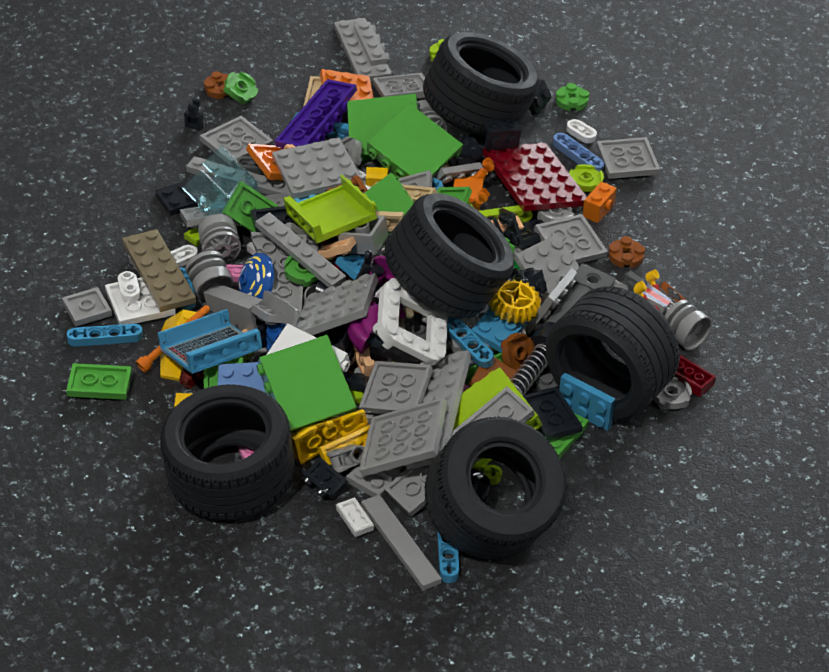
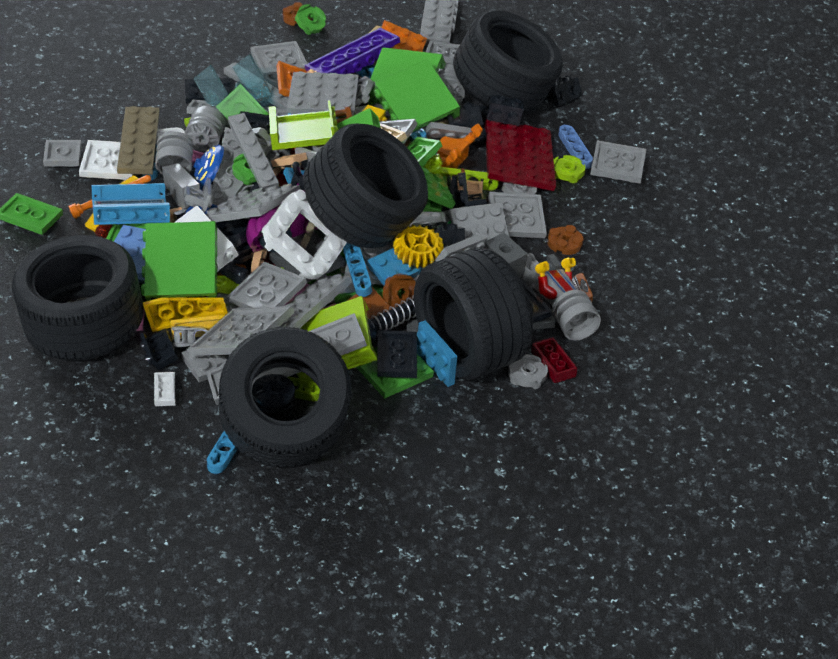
camera: 20 degrees right, 0 degrees up
dark azure beam [67,324,143,347] -> none
white plate [118,271,140,302] -> none
black plate [184,99,203,131] -> none
light grey tile [361,495,442,591] -> none
bright green plate [556,83,589,111] -> none
white plate [566,119,597,144] -> none
orange brick [583,182,617,223] -> none

